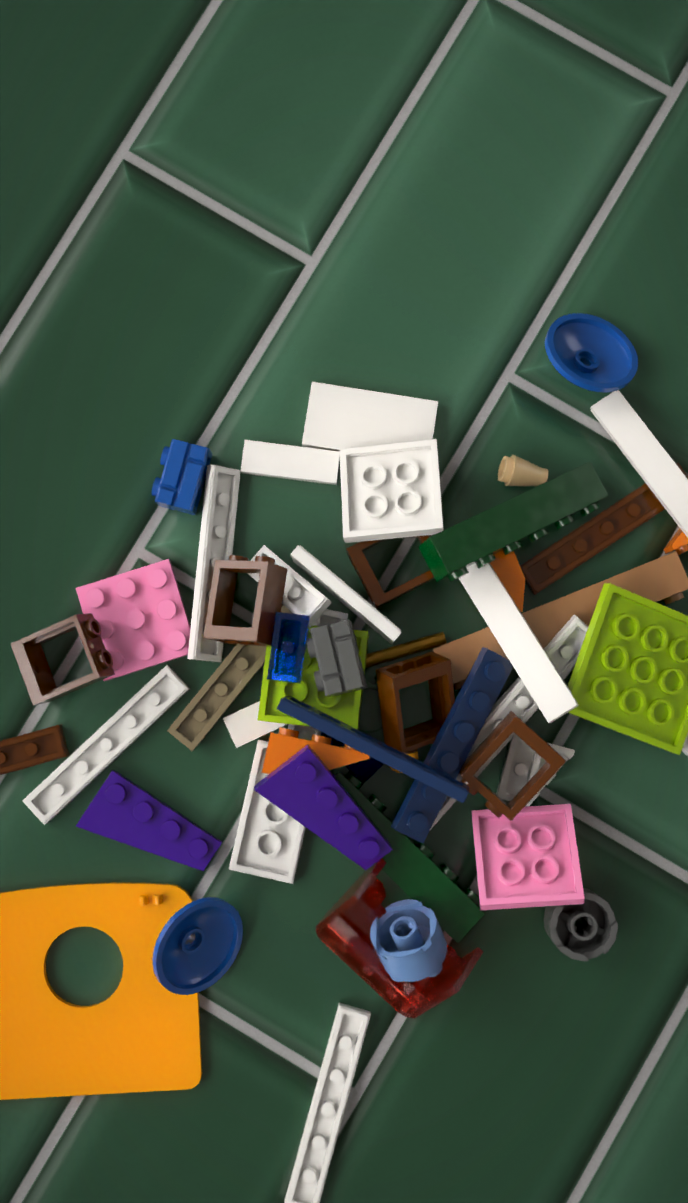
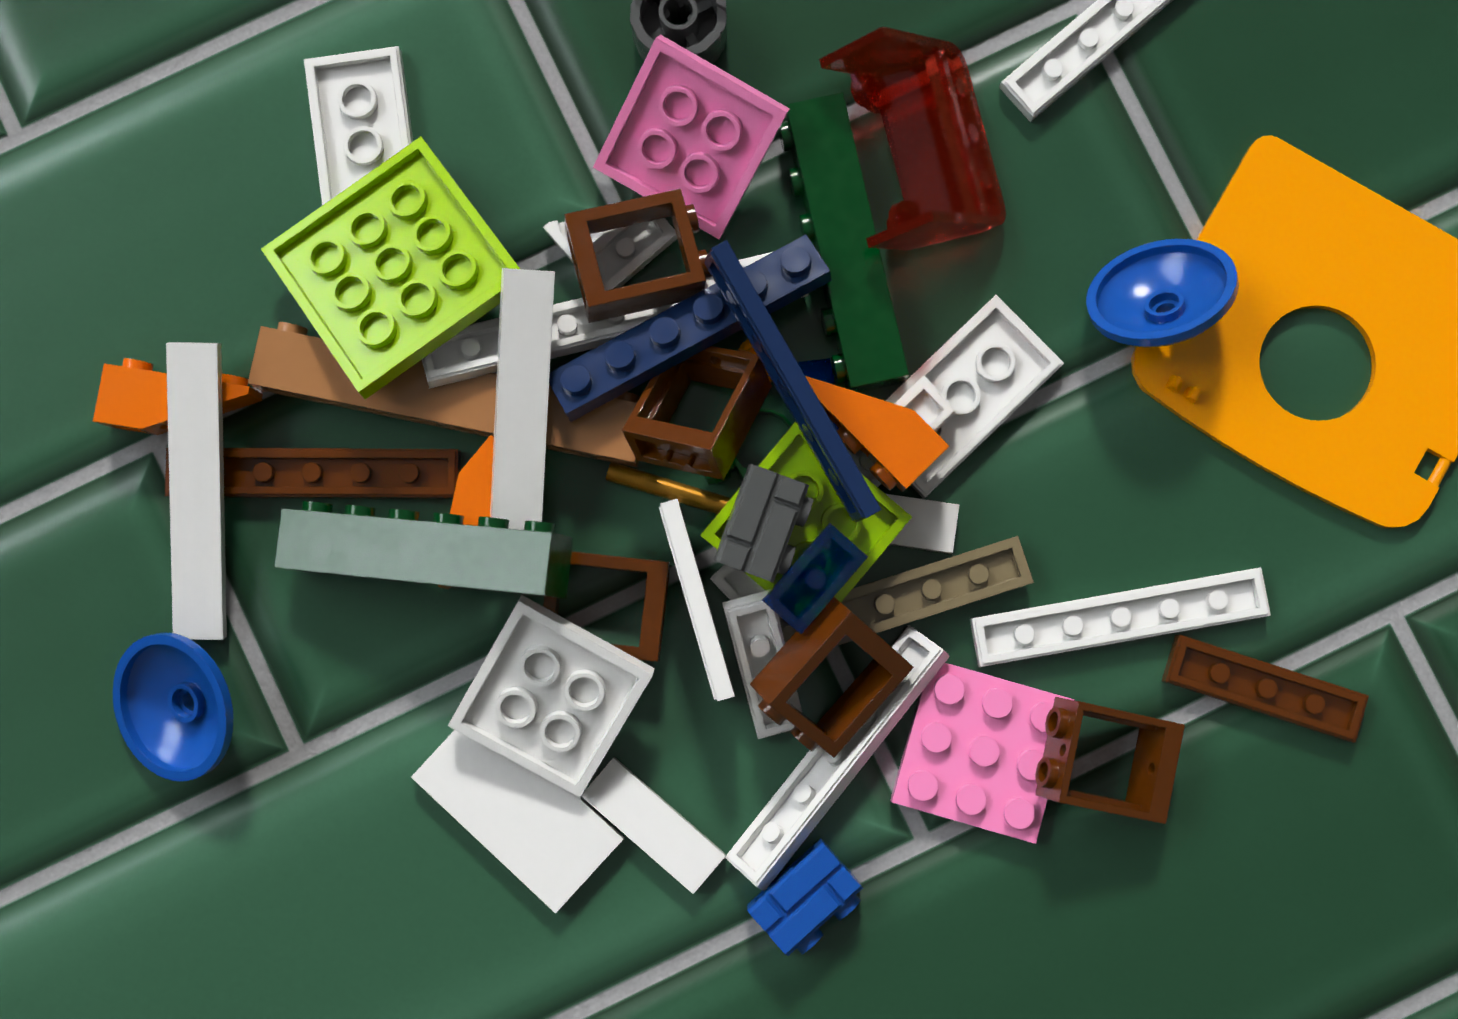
camera: 145 degrees left, 0 degrees up
dark purple wing [76,770,222,871] -> none
dark purple wing [254,744,393,870] -> none
medium blue brick [370,899,447,982] -> none
tan cone [498,455,548,486] -> none

